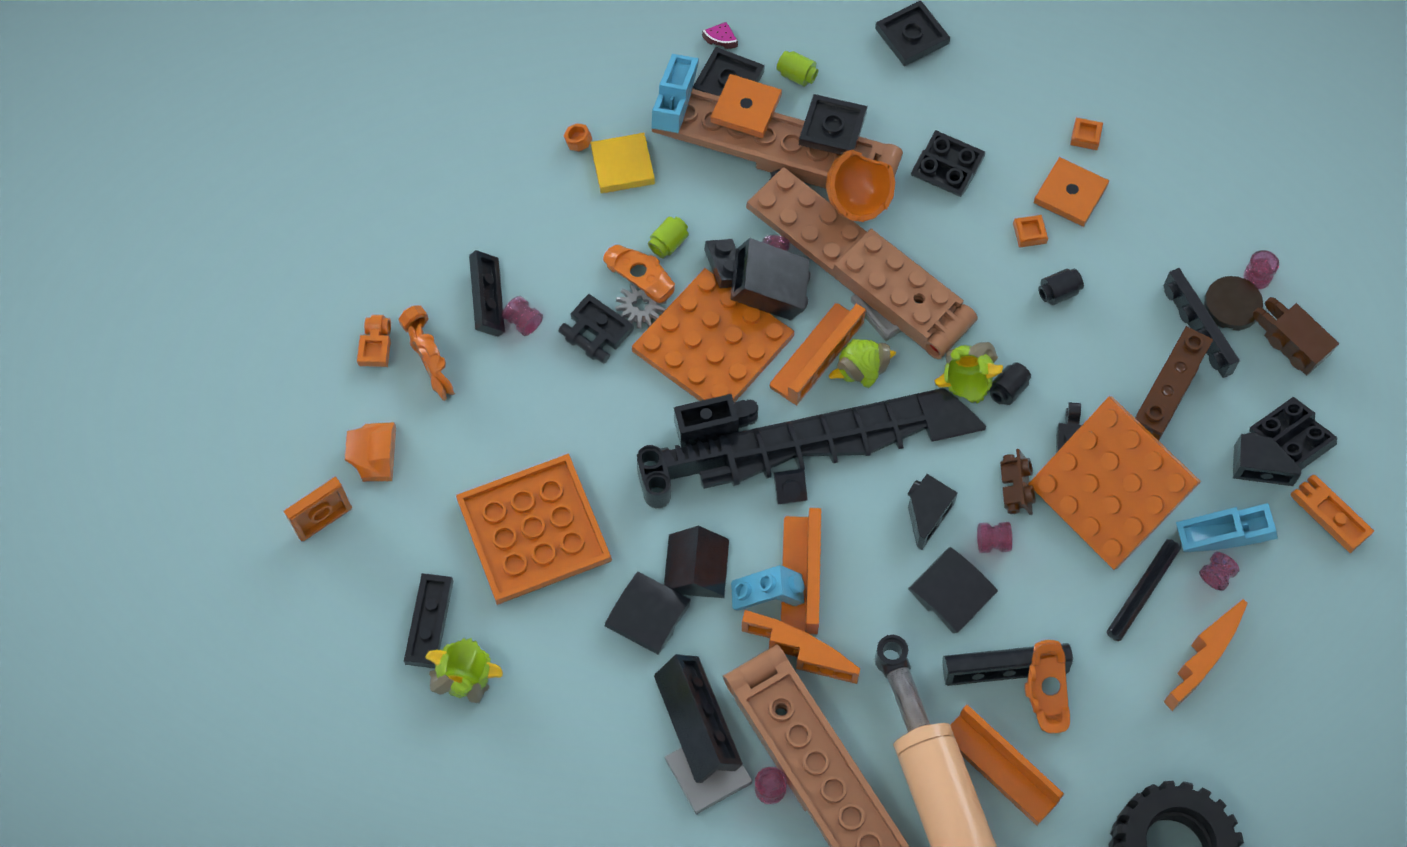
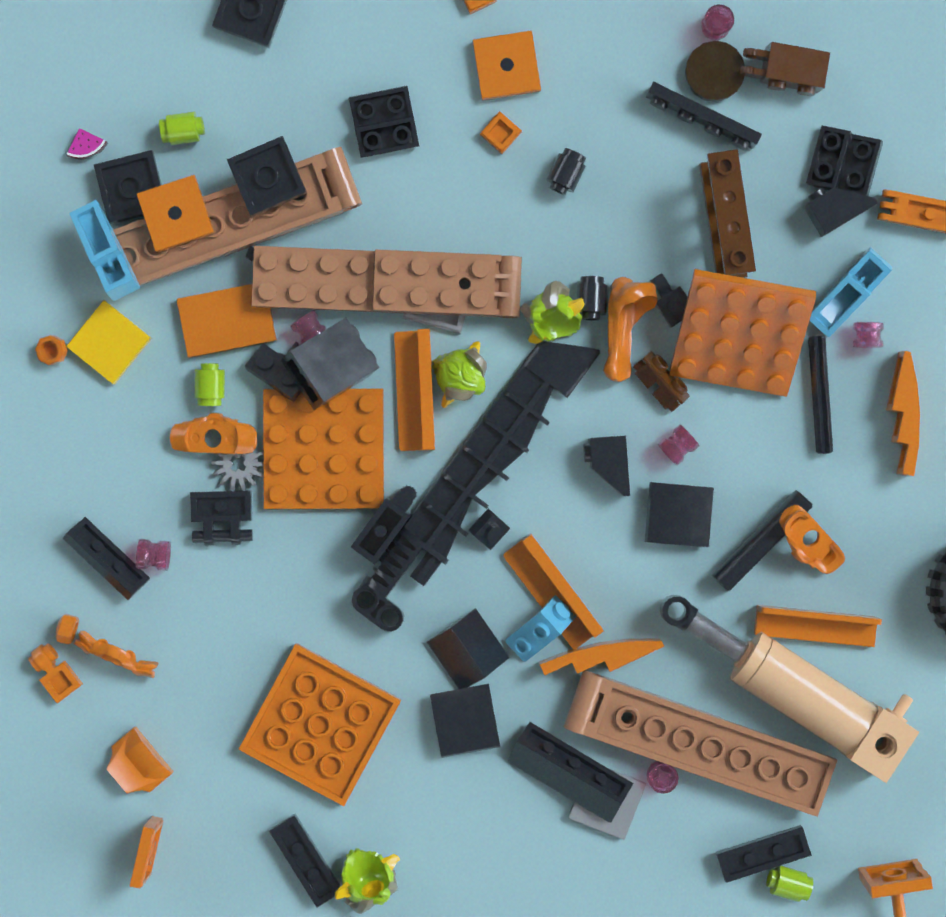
camera: 45 degrees left, 25 degrees up
orange cylinder [826,150,896,222] -> none
none -> orange tile [177,284,277,358]
none -> orange hair [603,277,658,382]

